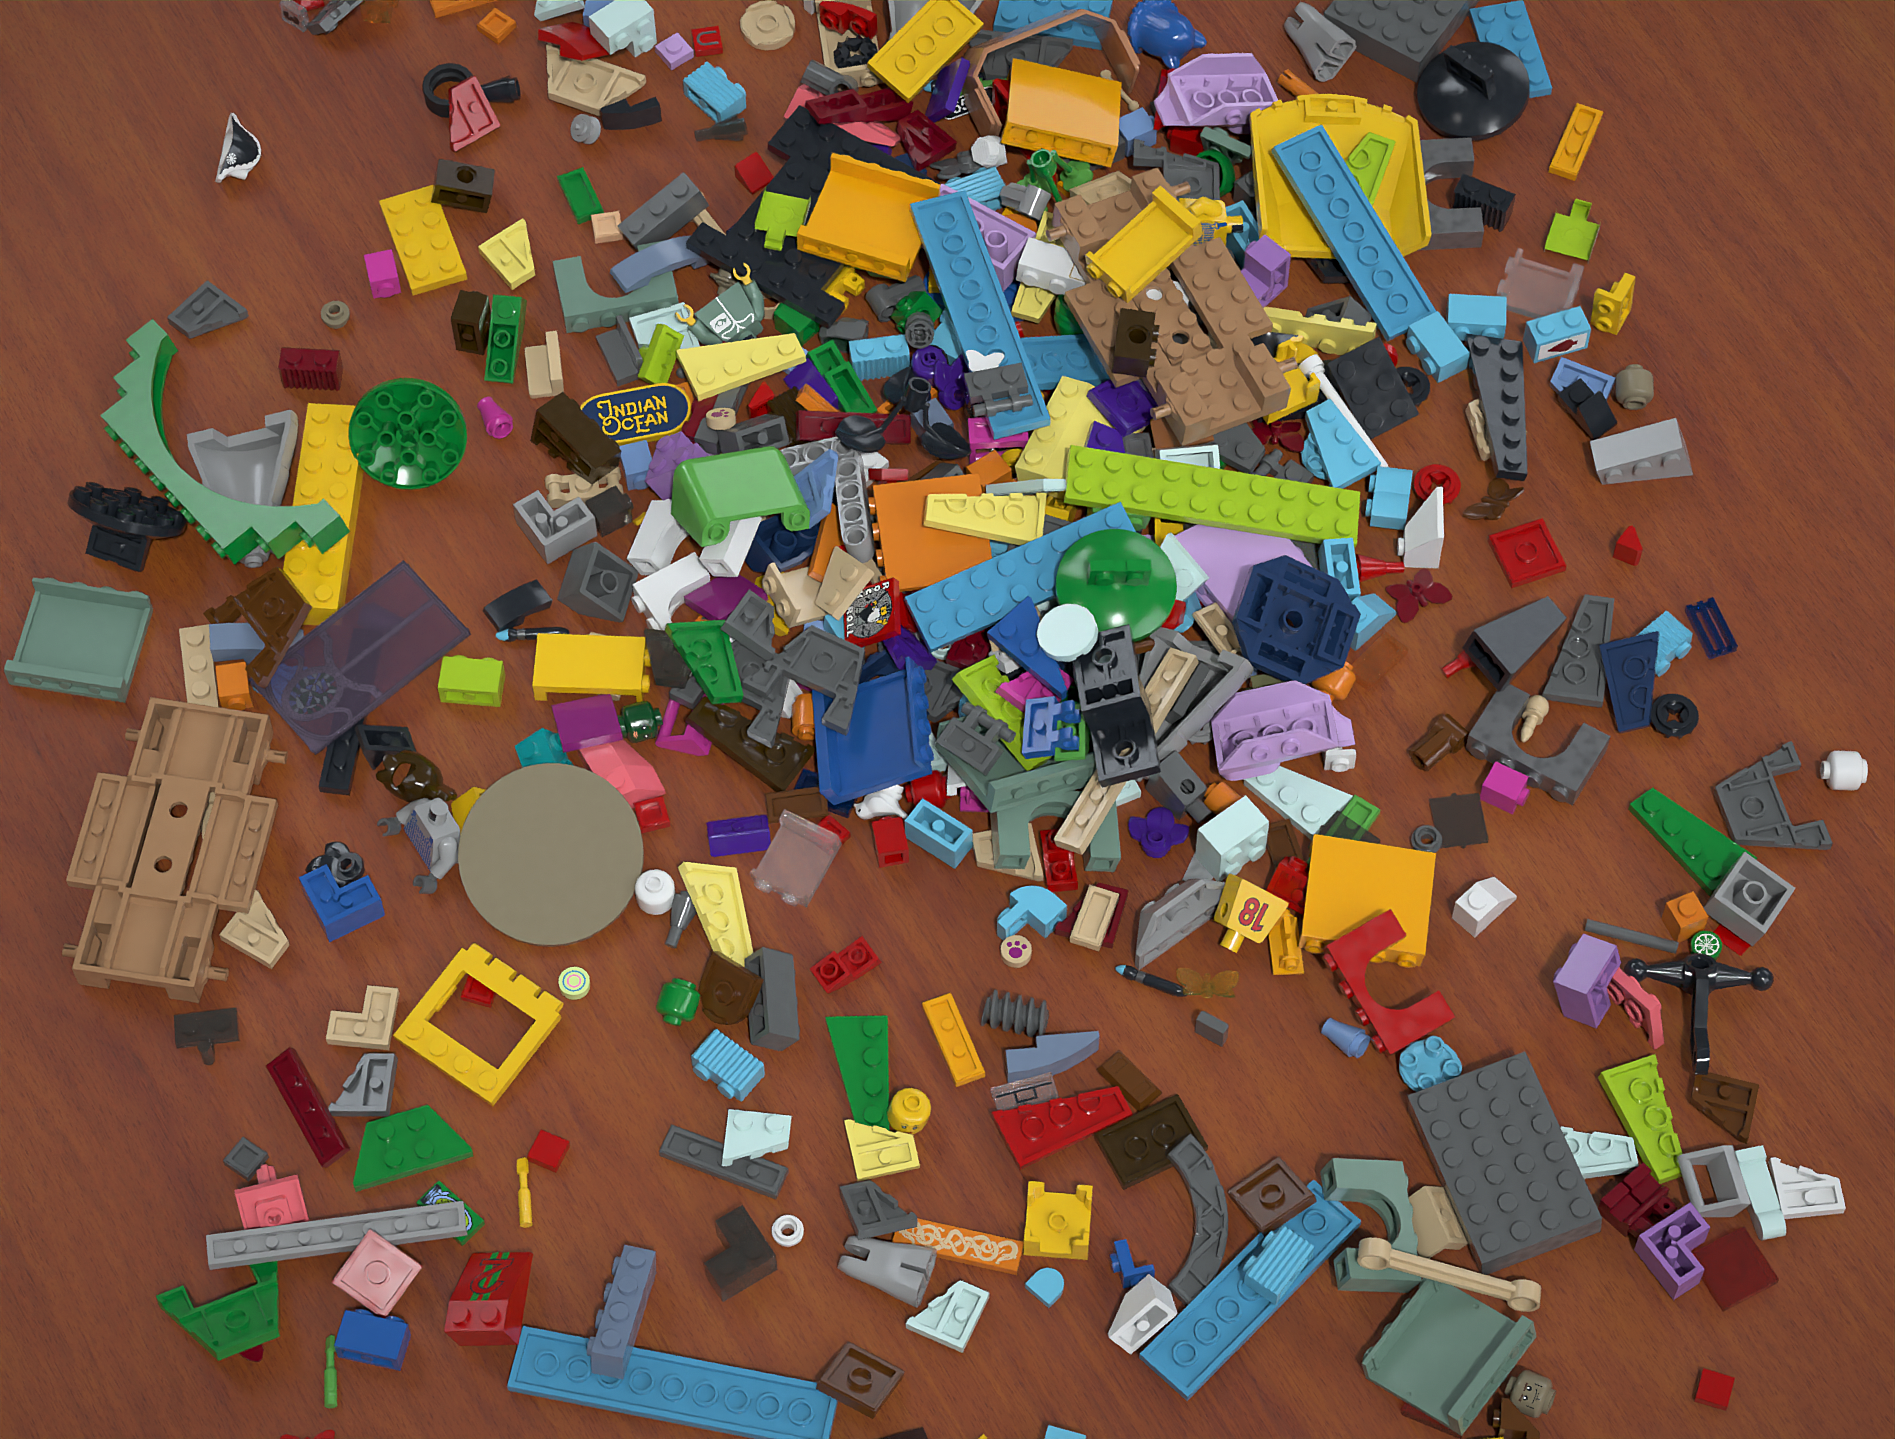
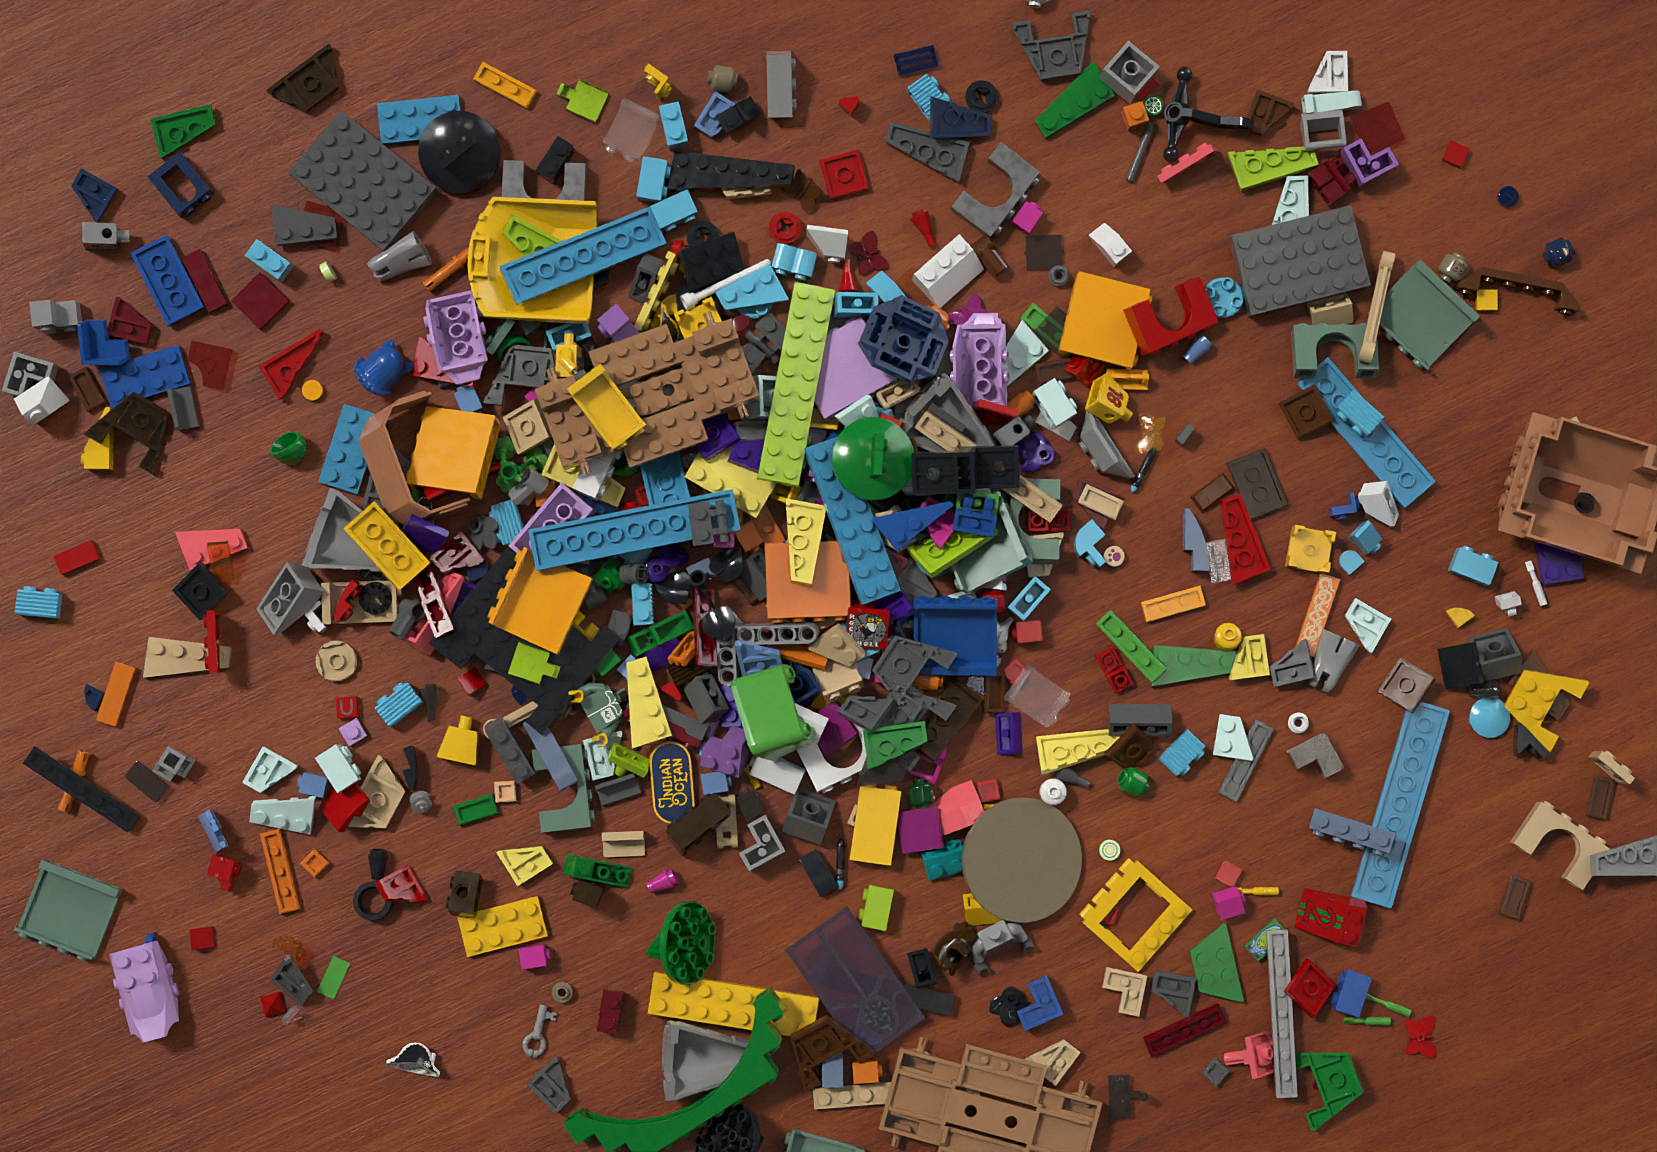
camera: 90 degrees left, 25 degrees up
tan tile [706,408,736,430] -> none
red tile [868,468,908,485] -> none
dark grey plate [936,702,1016,776] -> none
white sticker [966,350,1004,372] -> none
white piece [971,135,1007,168] -> none
dark grey piece [981,989,1049,1038] -> none
light aqua tile [986,479,1066,496] -> none
light aqua tile [1037,604,1098,662] -> none
tan hinge [1100,70,1139,111] -> none
dark brown brick [1111,308,1160,378] -> none
dark grey tile [1167,1134,1228,1307] -> none
slope [1462,596,1567,692] -> none
tan bar [1521,695,1549,742] -> none
medium lavender brick [1553,933,1621,1029] -> none
none -> bright green sticker [317,956,350,999]
none -> yellow torso [437,716,479,765]
none -> light grey piece [522,1004,557,1058]
none -> white slope [911,234,984,308]
none -> magenta piece [947,294,988,325]
none -> red tile [971,399,1018,427]
none -> bright green tile [1096,610,1168,683]
none -> dark pink brick [1212,886,1246,920]
none -> medium azure slope [1348,520,1383,555]
none -> bright green piece [1366,994,1411,1017]

